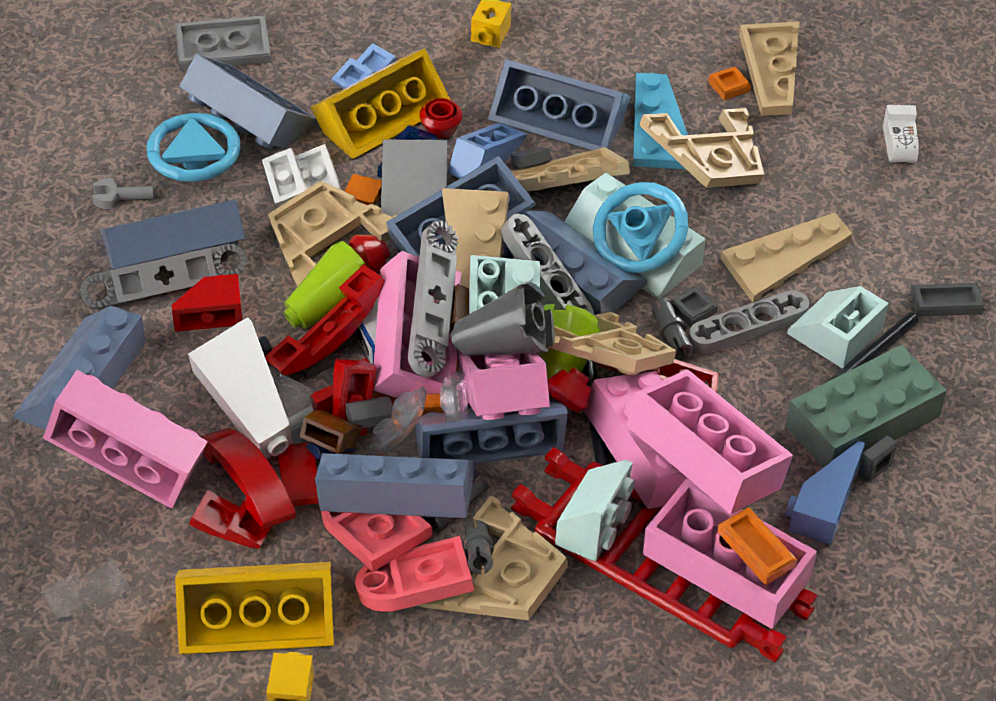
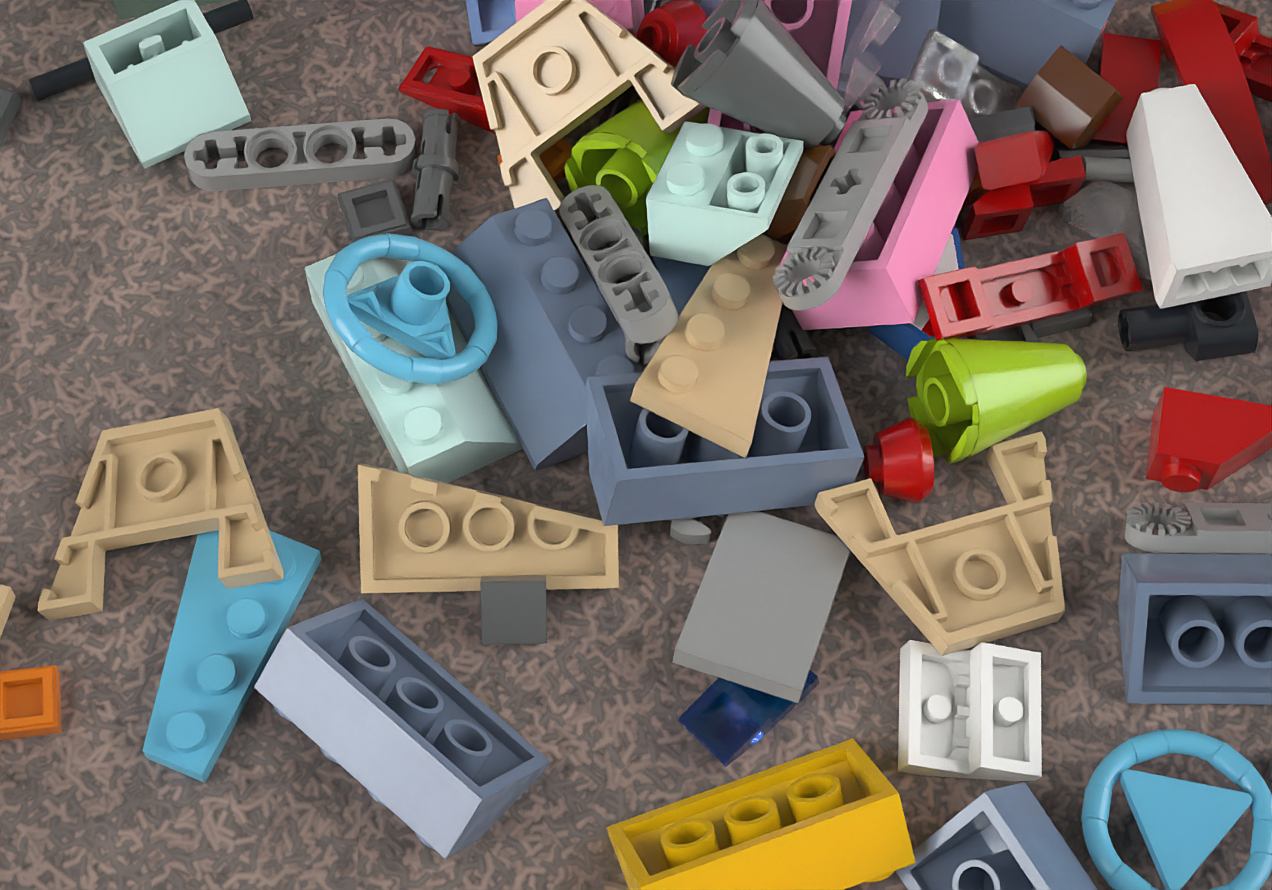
camera: 160 degrees left, 15 degrees up
orange tile [344,174,382,206] -> none
red cone [419,98,463,139] -> none
medium blue slope [447,122,527,180] -> none
tan wing [720,212,852,303] -> none

